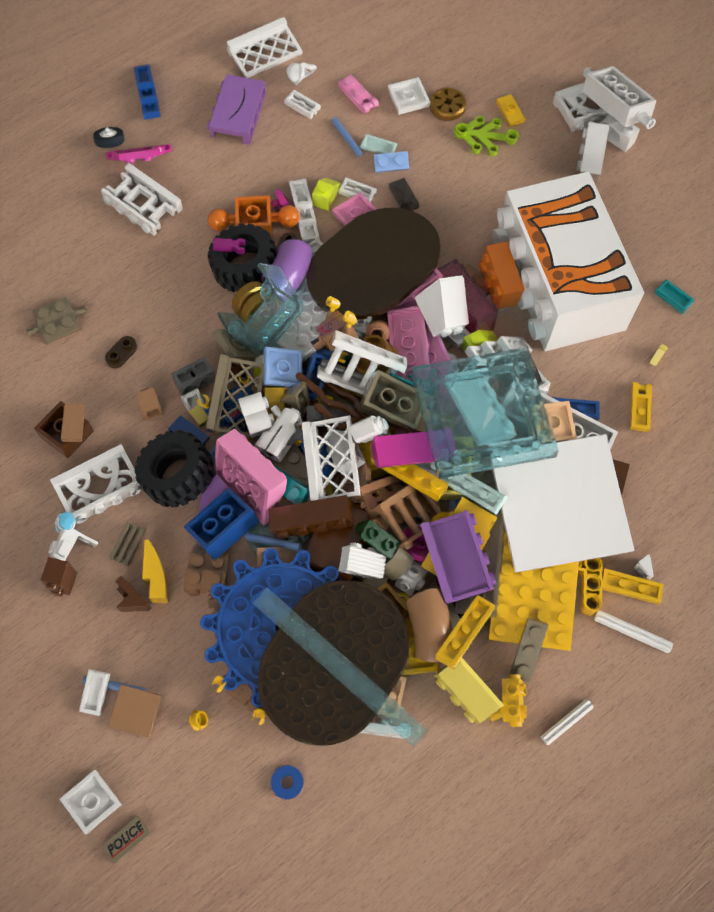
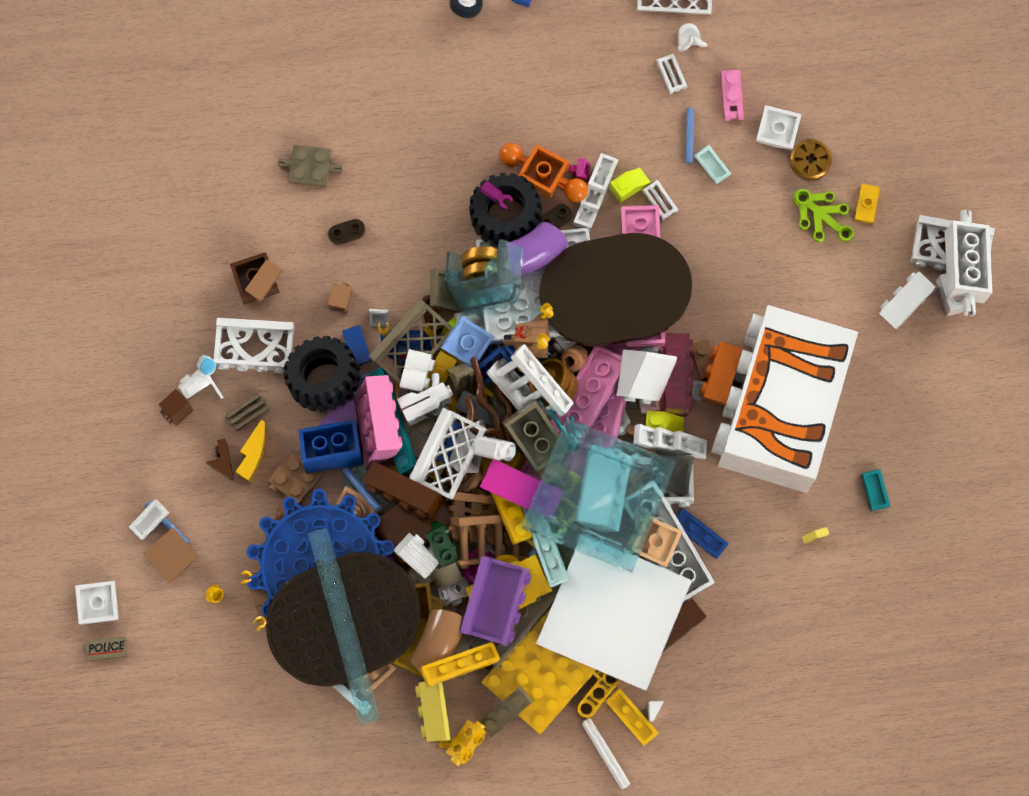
camera: 35 degrees right, 10 degrees up
white fence [101,163,183,236] -> none
dark pink wing [106,144,172,163] -> none
dark grey brick [171,357,215,396] -> none
light yellow tile [189,405,208,427] -> none
medium lavender panel [208,74,266,145] -> none
blue piece [271,765,303,799] -> none
light blue plate [373,151,409,173] -> none
clear smoke hinge [389,178,419,211] -> none
white axle [541,699,593,745] -> none
yellow plate [630,382,652,432] -> none

